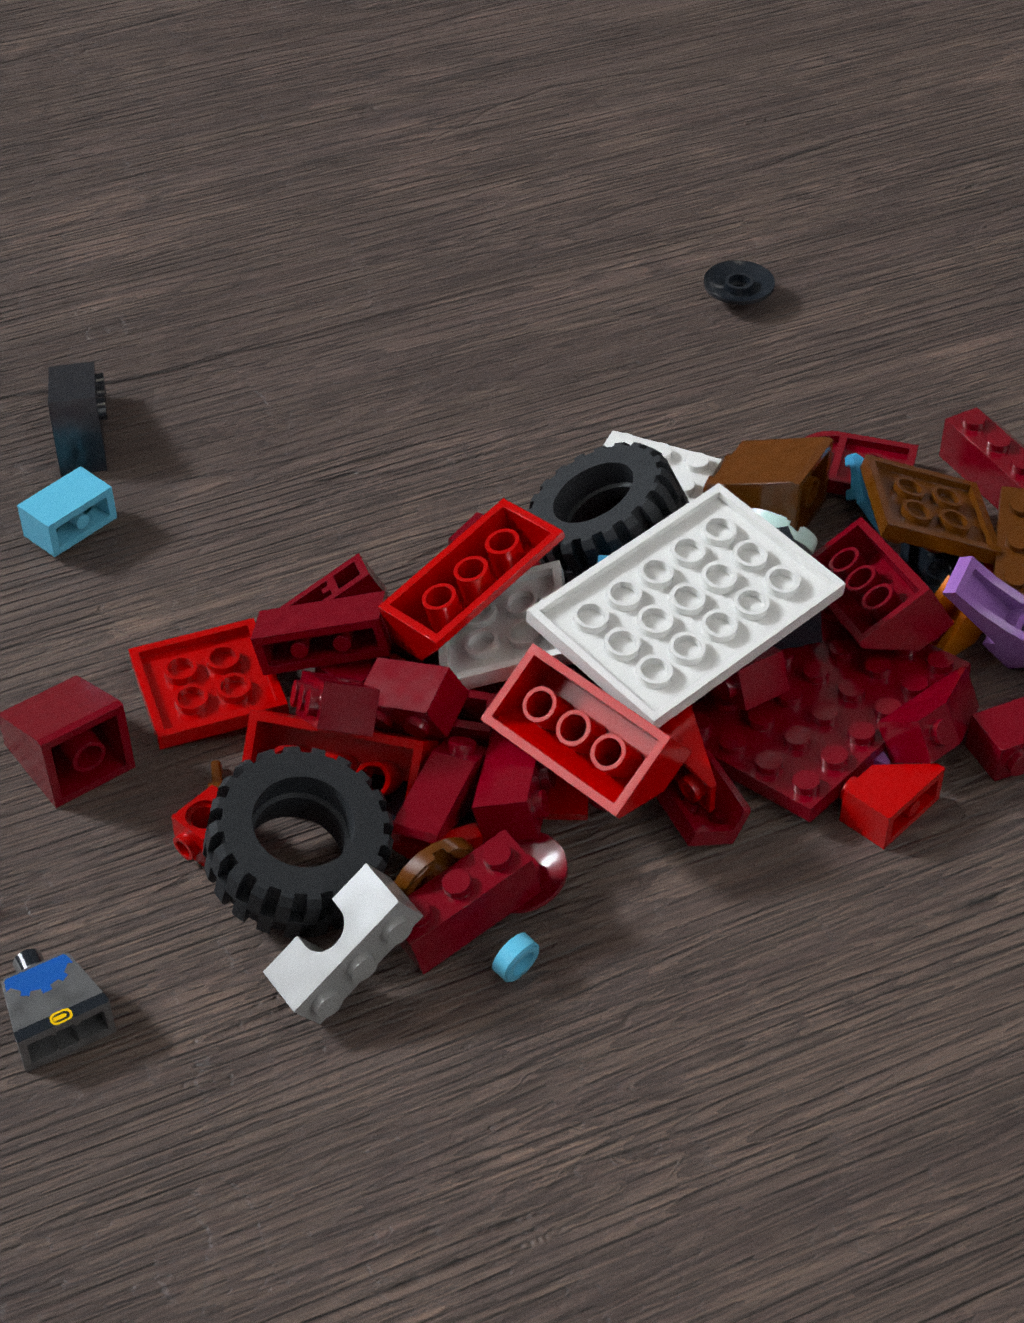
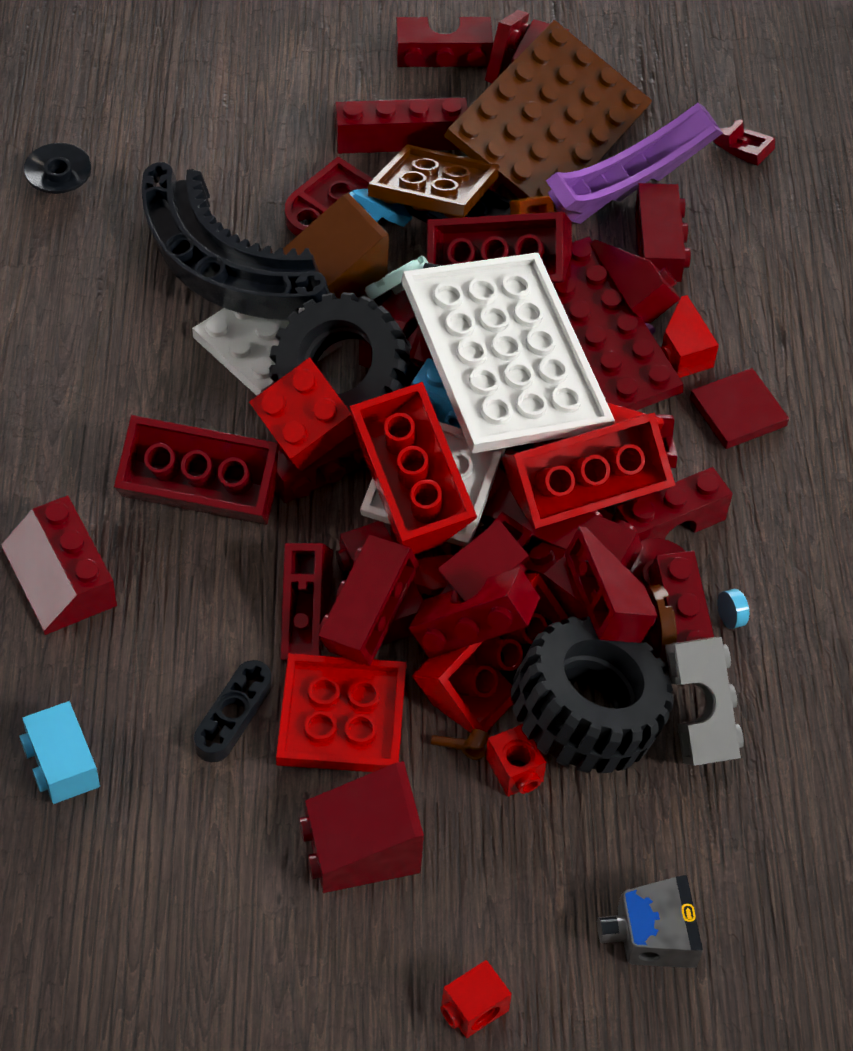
camera: 70 degrees left, 10 degrees up
none -> dark red slope [1,495,117,635]
none -> dark red slope [114,415,279,525]
none -> black gear [142,162,330,320]
none -> black beam [194,660,272,762]
none -> red brick [249,357,355,471]
none -> dark red slope [564,526,658,643]
none -> dark red arch [614,467,733,541]
none -> dark red tile [690,368,789,449]

